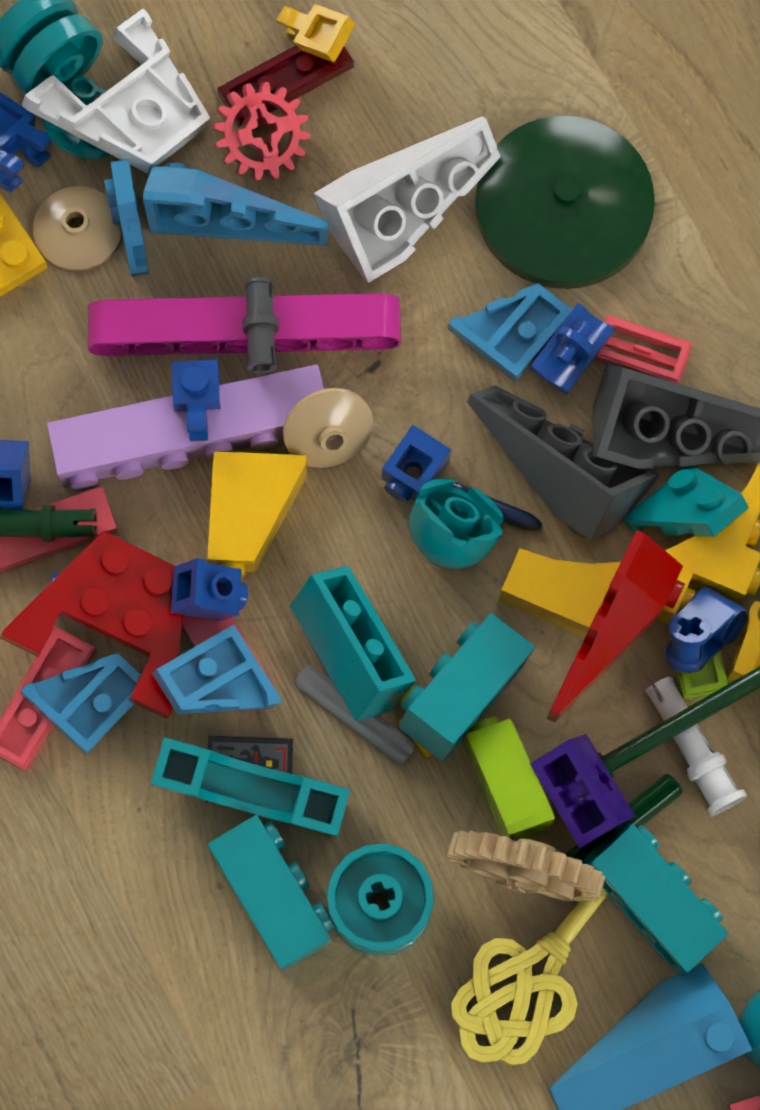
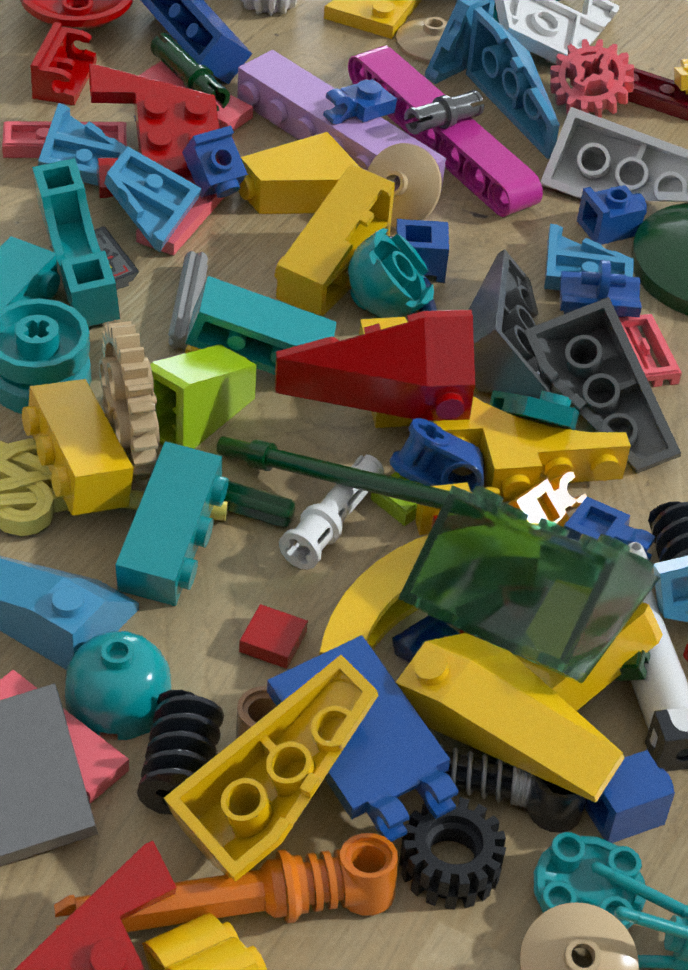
camera: 55 degrees right, 30 degrees down
teal brick [290,565,416,721] -> none
dark purple brick [530,734,636,848] -> none
none -> yellow brick [22,379,133,516]
none -> yellow wedge [274,164,395,317]
none -> blue brick [577,185,647,245]

